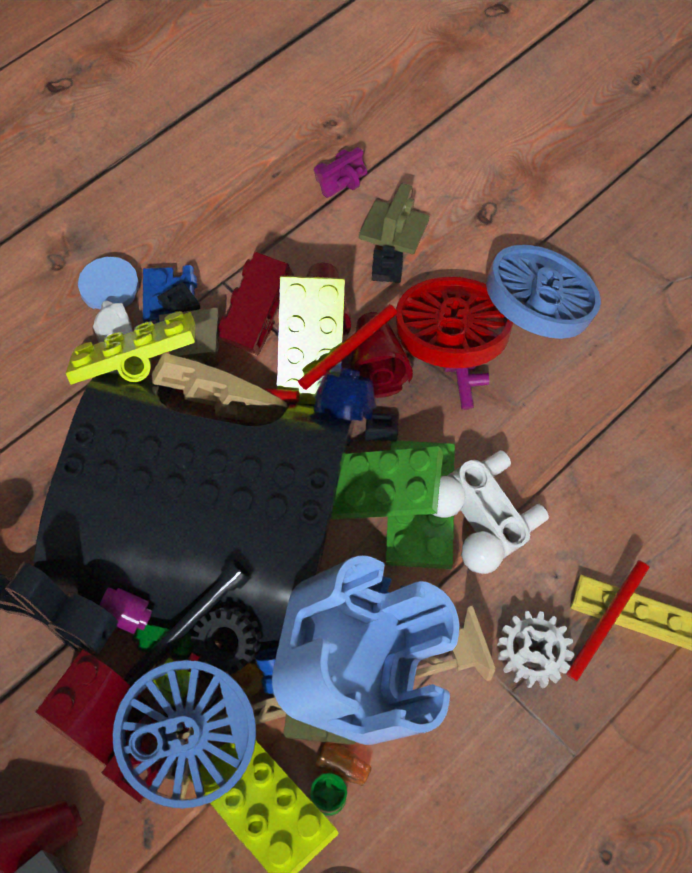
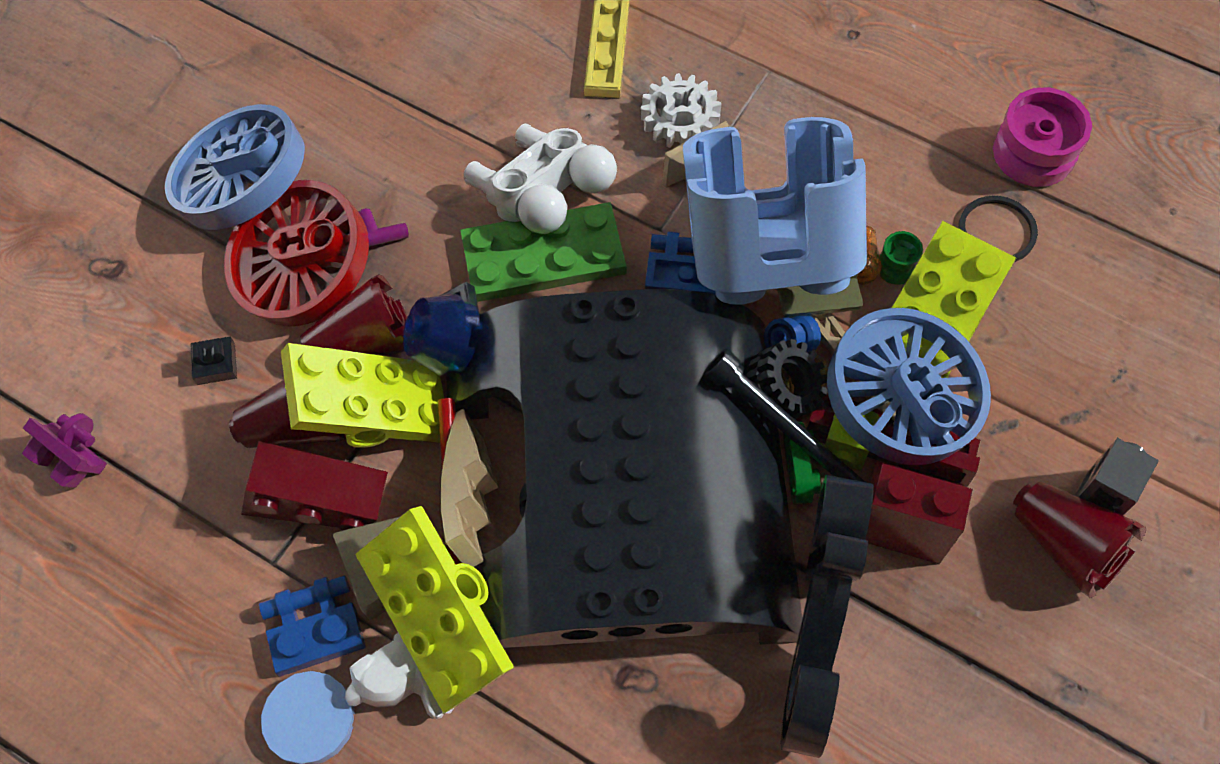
camera: 100 degrees left, 0 degrees up
magenta brick [99,588,153,634] -> none
black tile [157,282,200,313] -> none
red bar [298,304,397,390] -> none
bright green plate [331,446,443,520] -> none
olive bracket [359,183,430,254] -> none
red bar [566,560,650,682] -> none

